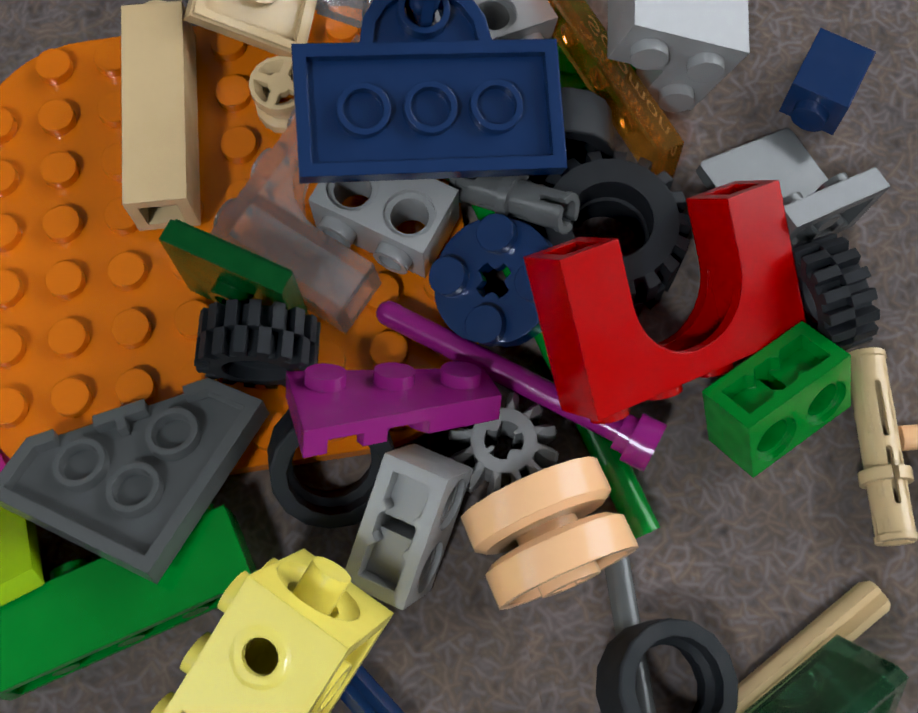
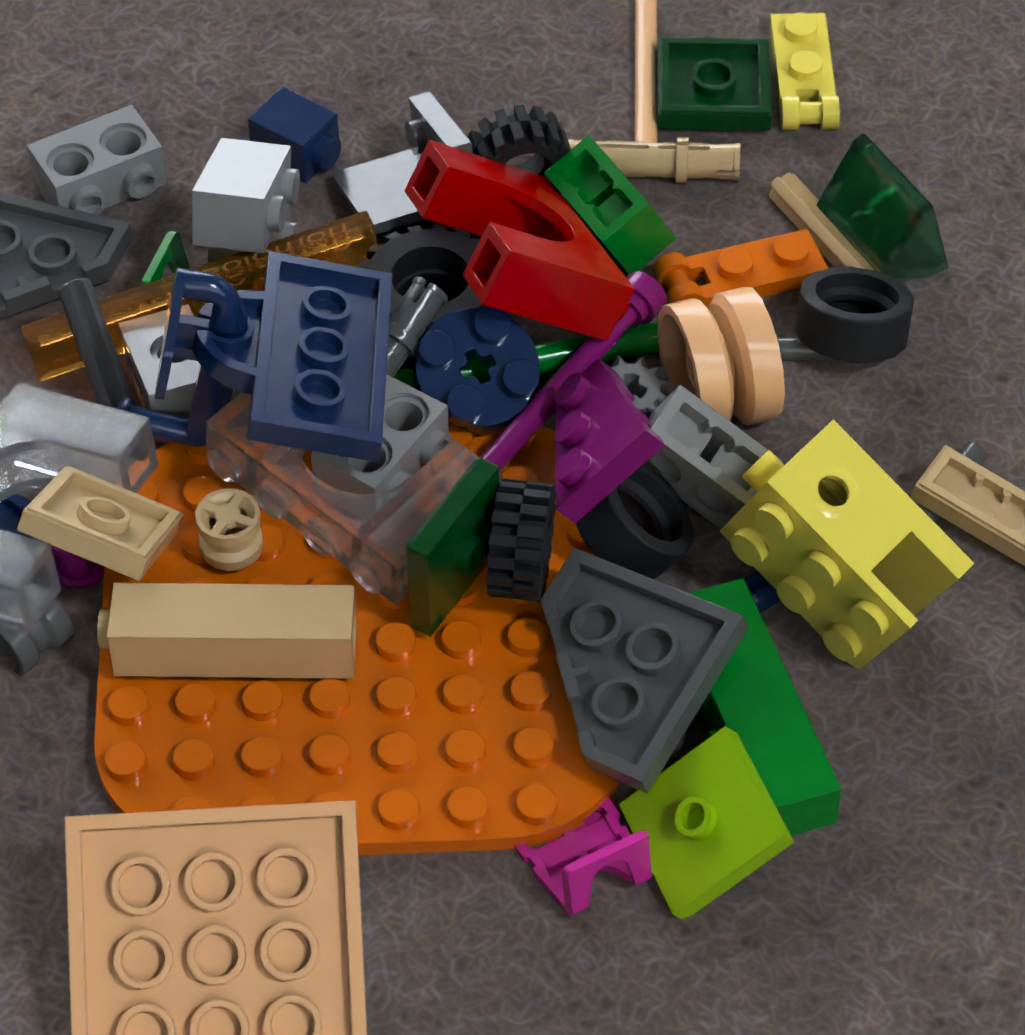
camera: 85 degrees left, 20 degrees down
none -> orange plate [652,229,828,309]

